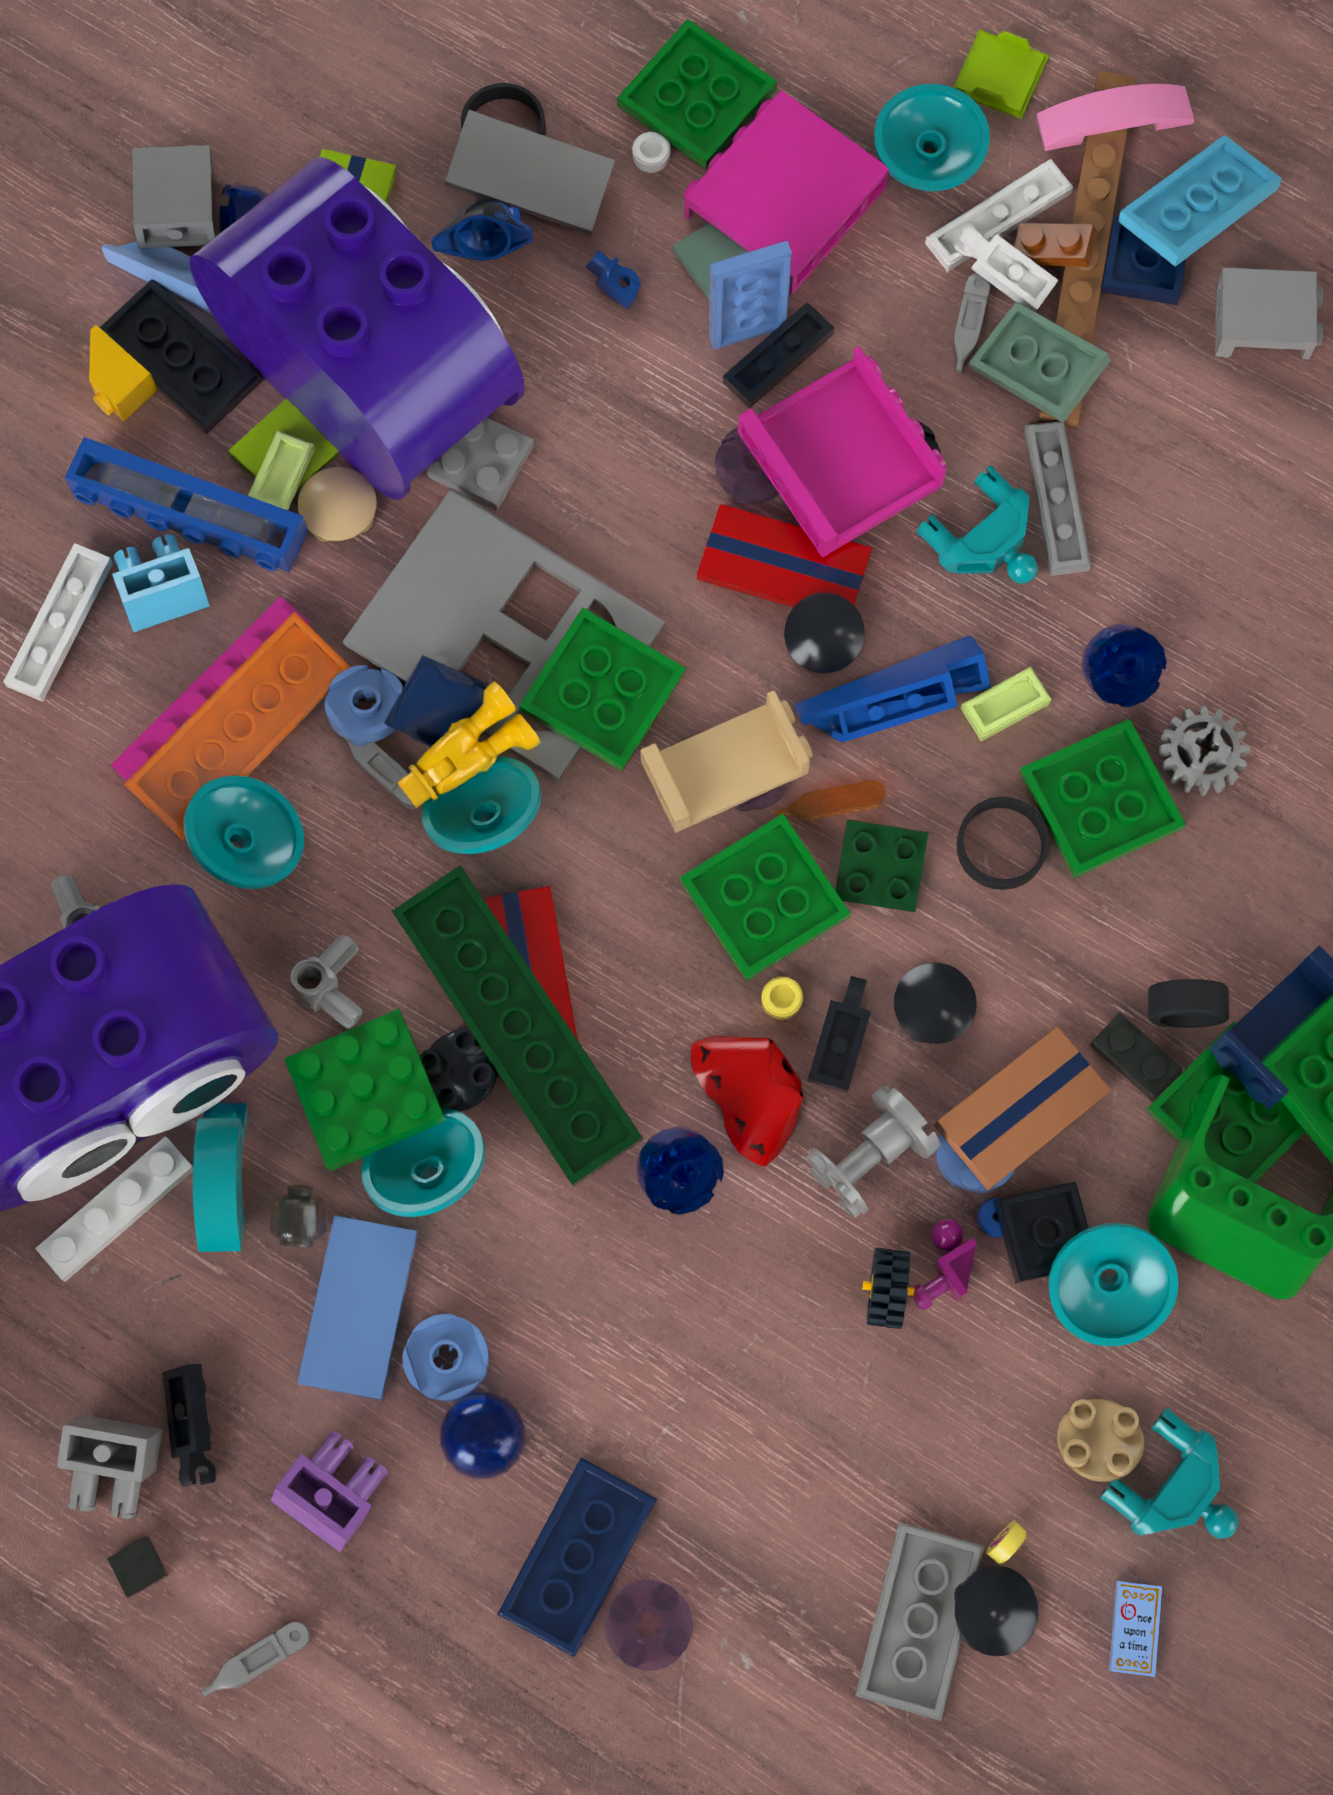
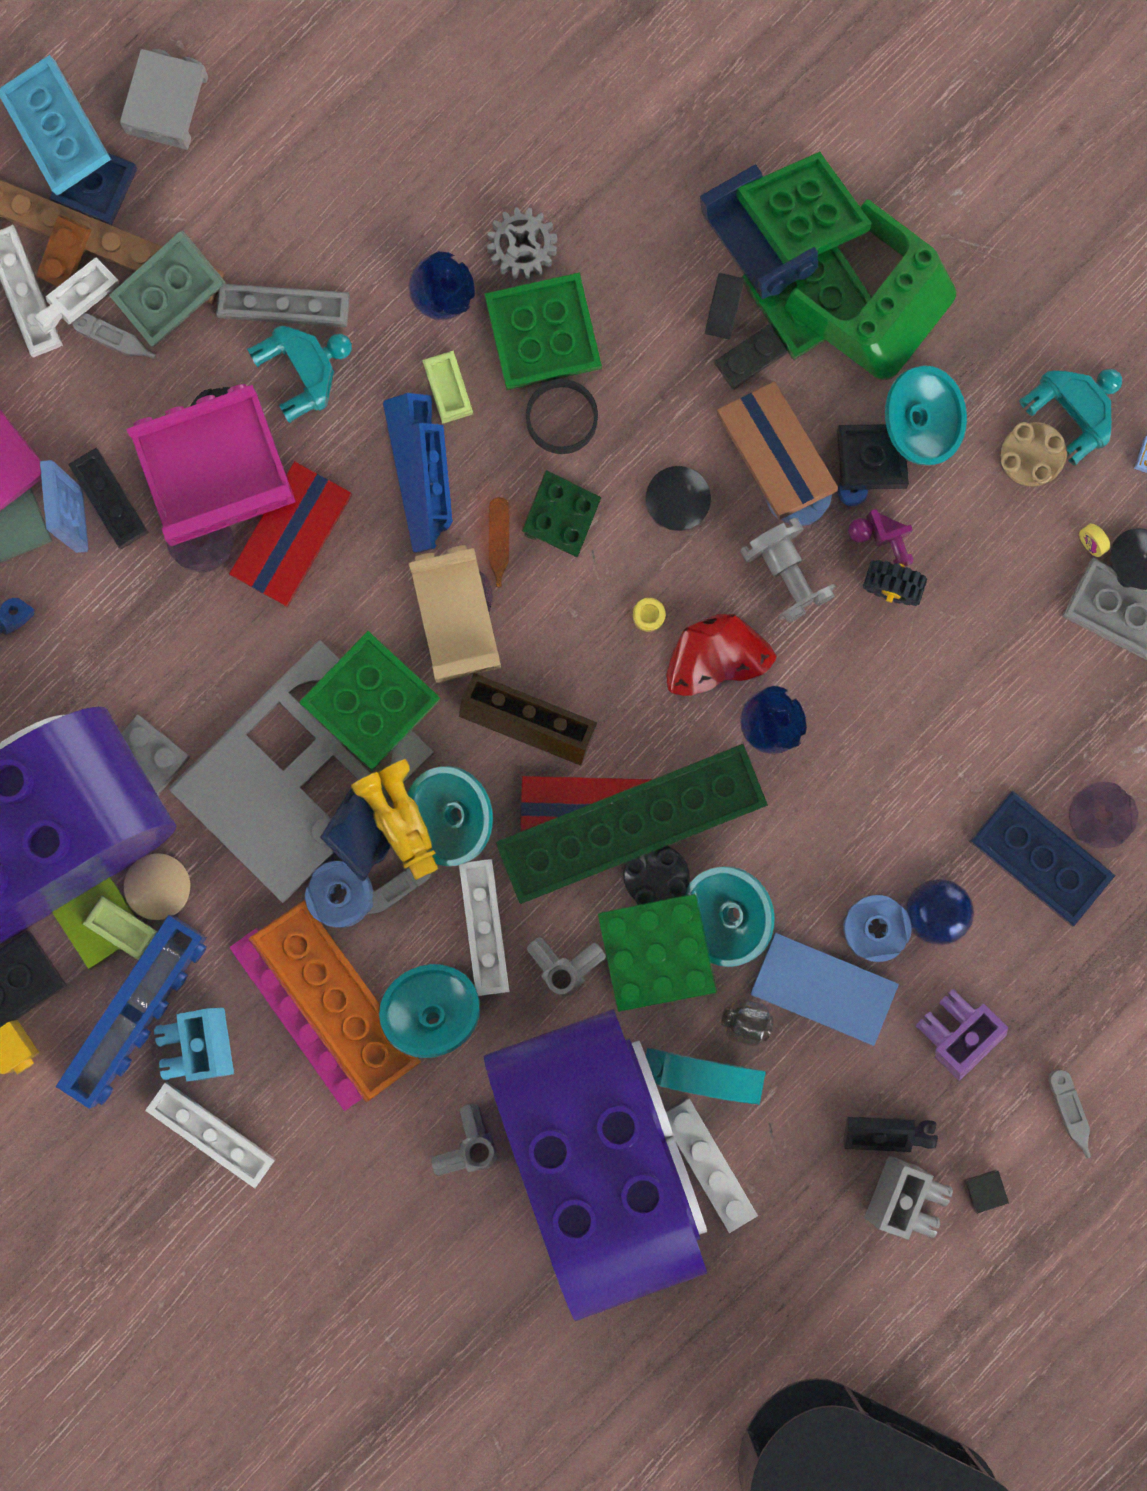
camera: 85 degrees left, 10 degrees up
green plate [680,814,851,982] -> none
black dish [784,593,865,673] -> none
black plate [807,976,871,1093] -> none
none -> dark brown brick [459,673,597,766]
none -> white plate [459,859,510,996]

